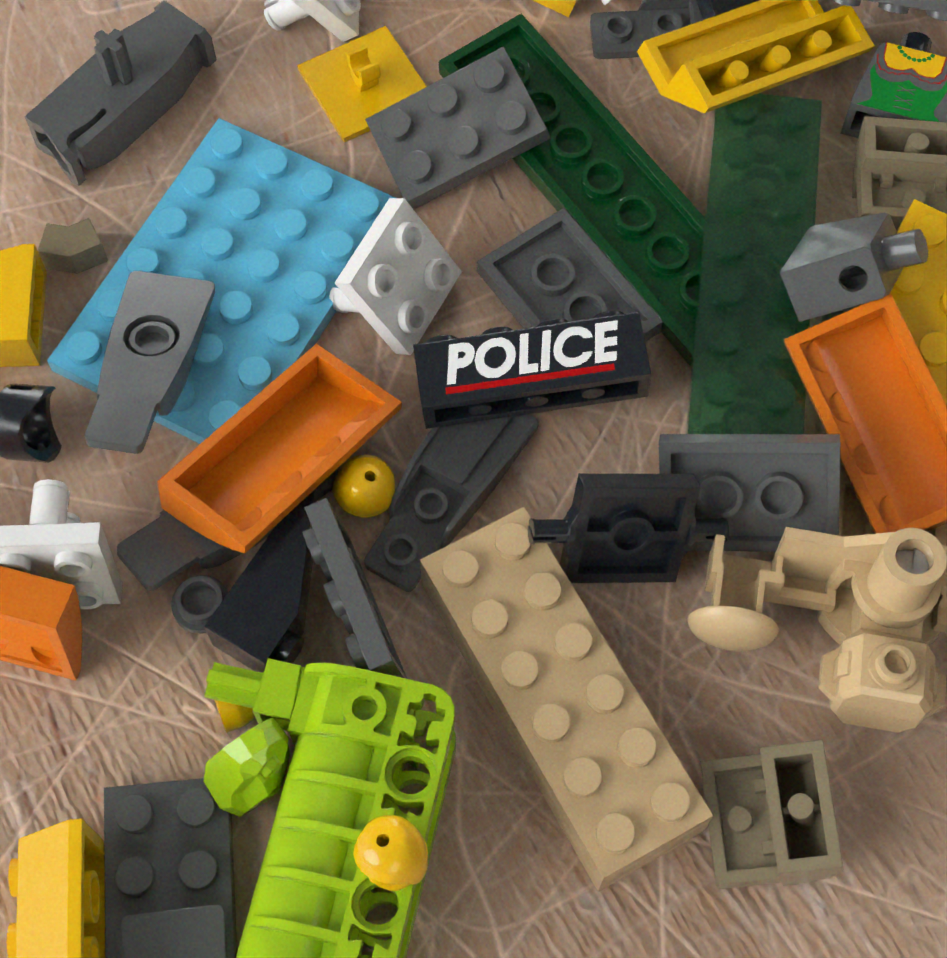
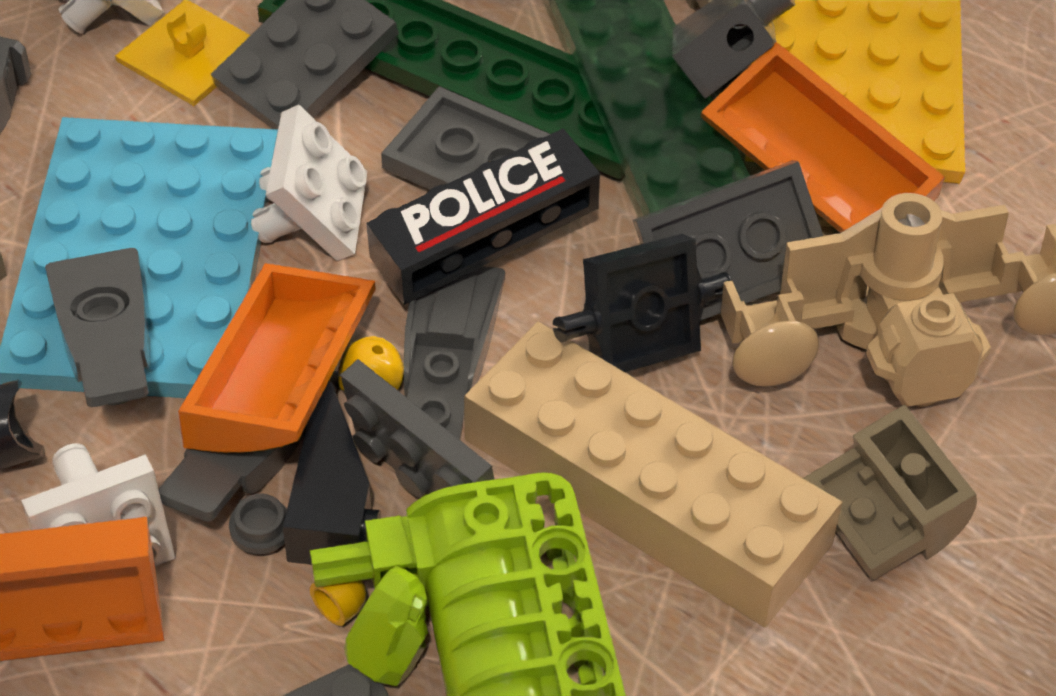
camera: 25 degrees left, 15 degrees down
yellow piece [353,815,428,891] -> none

